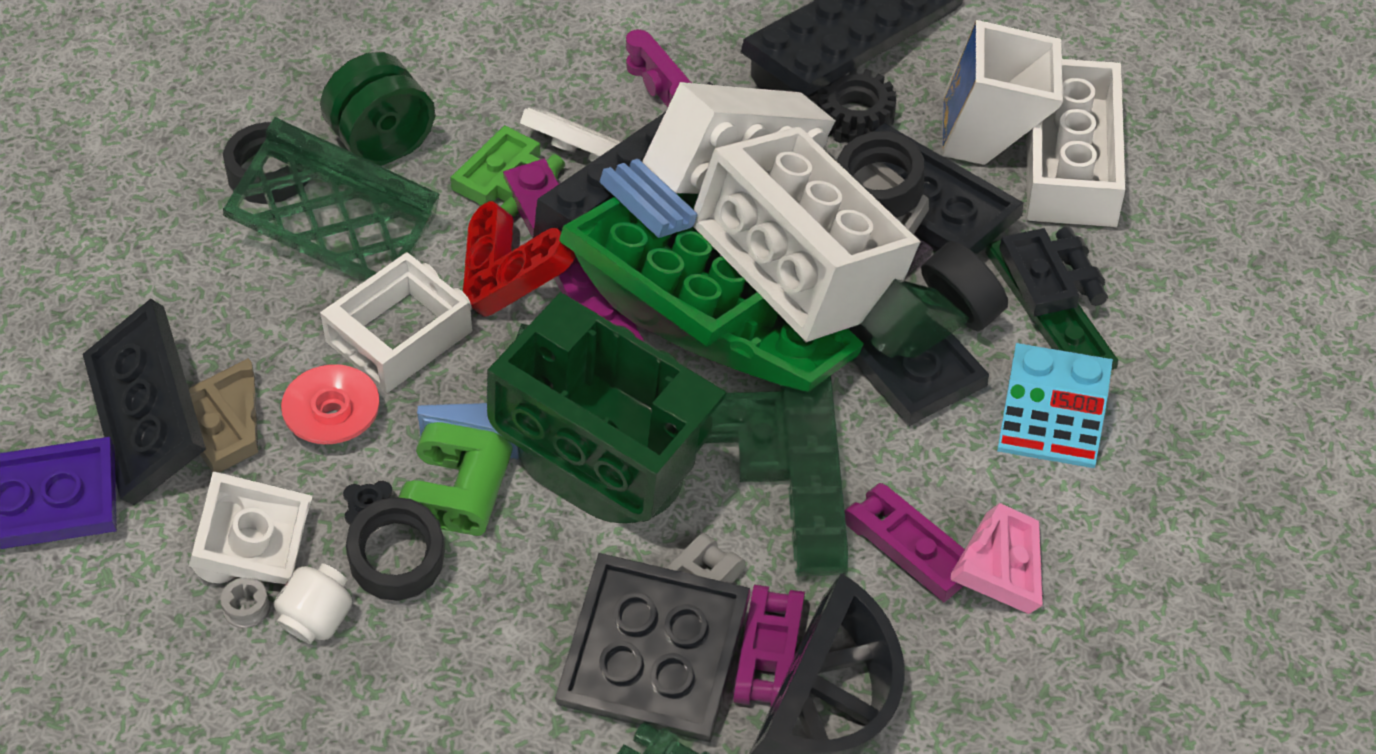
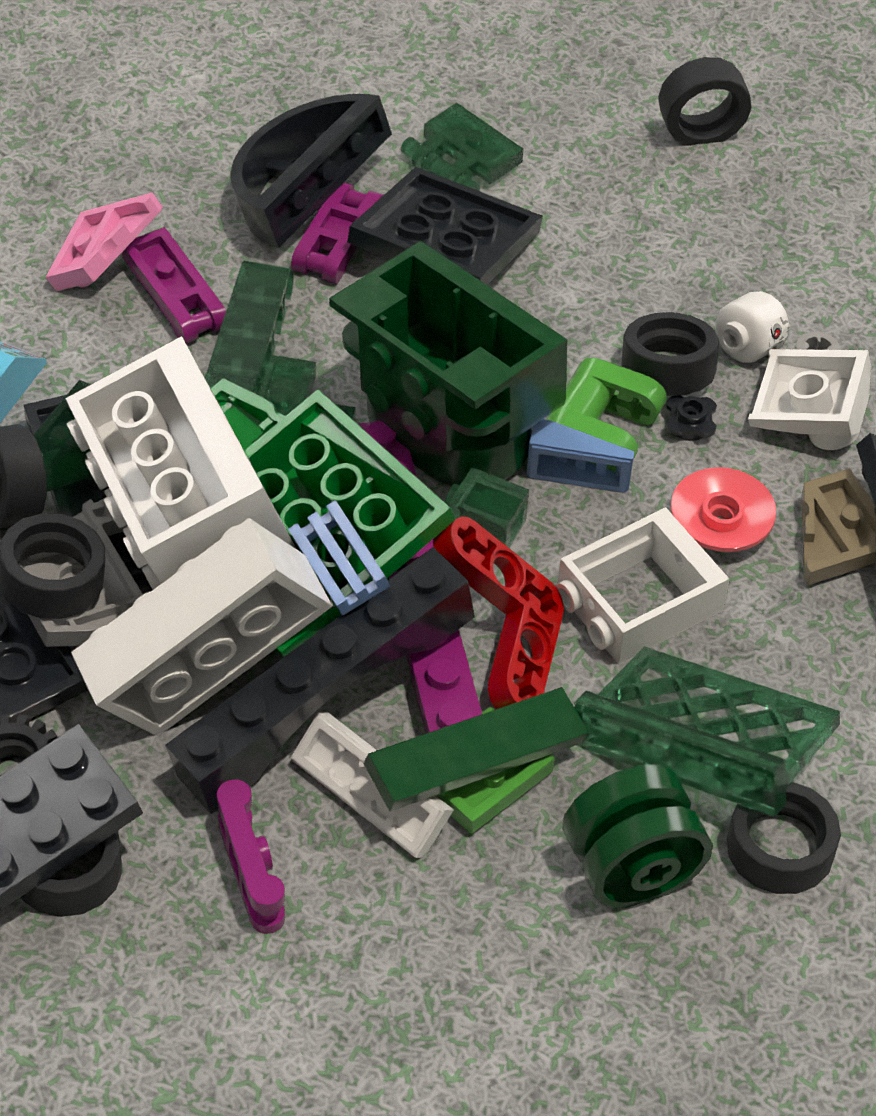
camera: 170 degrees left, 0 degrees up
none -> dark green tile [363,687,589,812]

